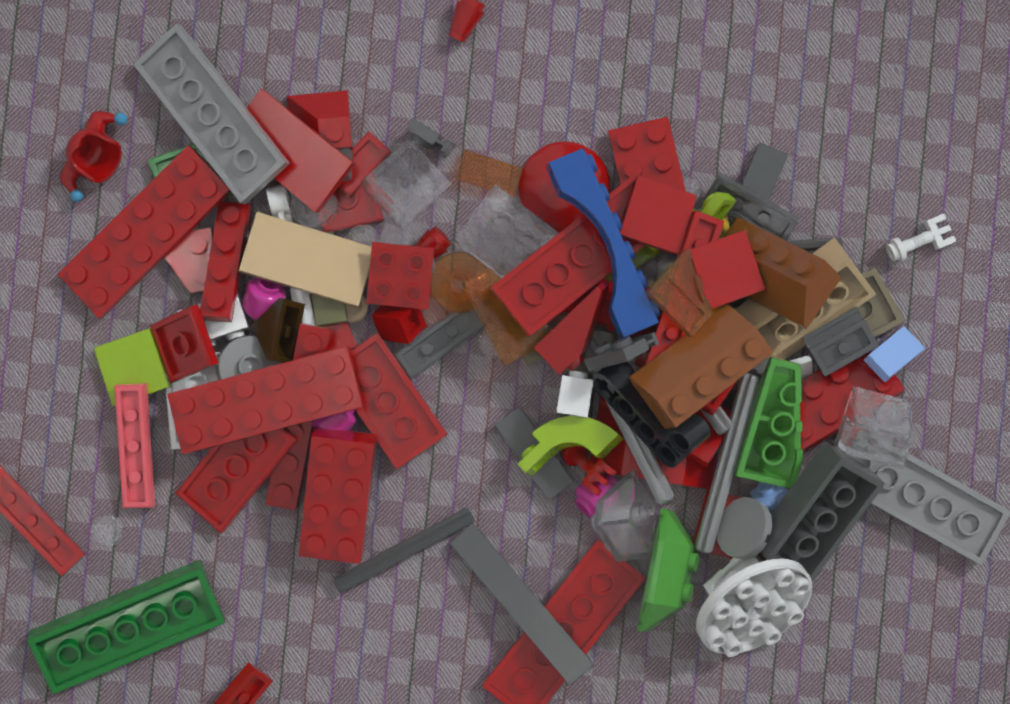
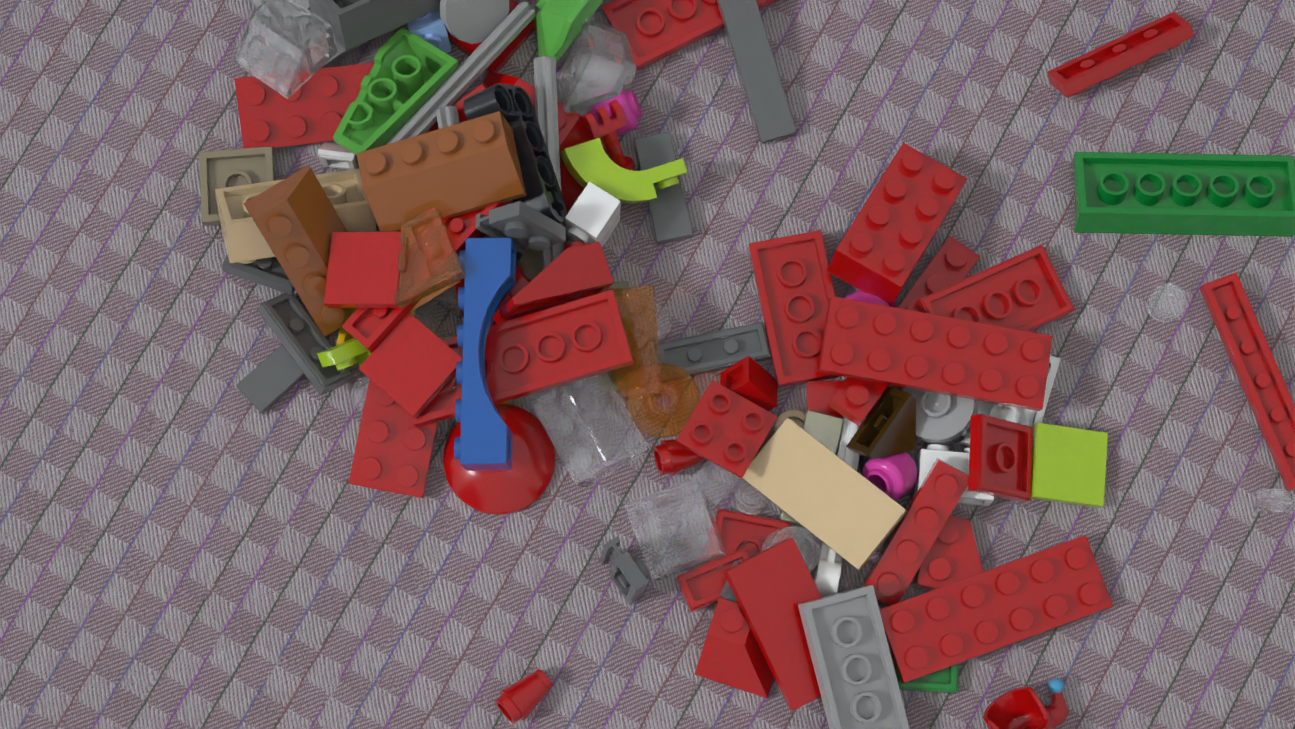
camera: 155 degrees left, 10 degrees down
coral tile [114,383,155,508] -> none
dark grey axle [334,508,474,592] -> none
clear orange tile [455,150,523,198] -> none
dark grey plate [802,307,879,377] -> none
light blue tile [864,326,925,382] -> none
white hinge [886,213,956,262] -> none

